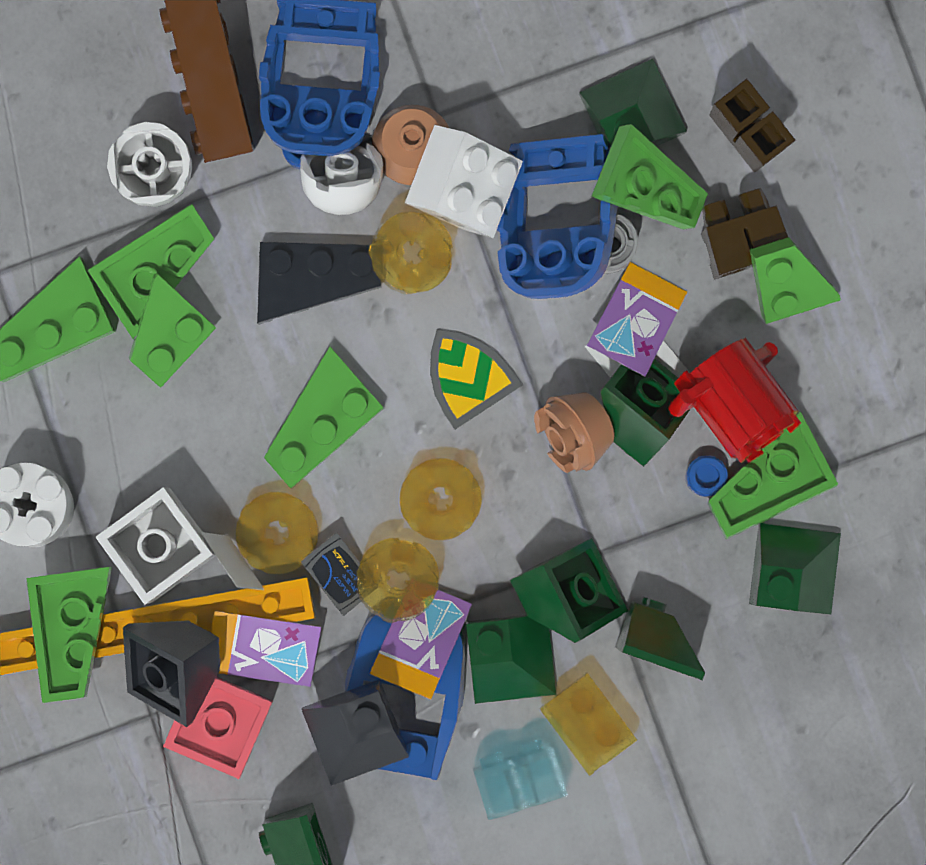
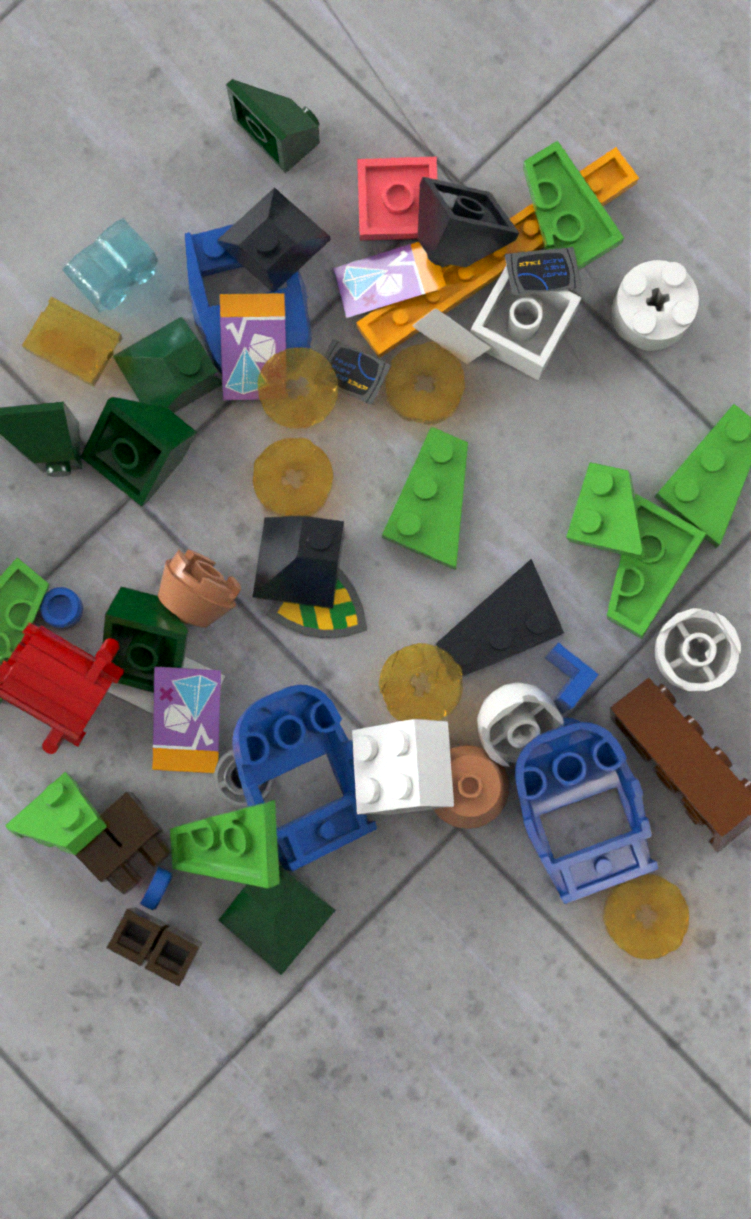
camera: 160 degrees right, 5 degrees down
none -> blue tile [140,867,173,911]
none -> black slope [252,516,345,609]
none -> sticker [505,247,582,295]
none -> blue panel [545,643,599,714]

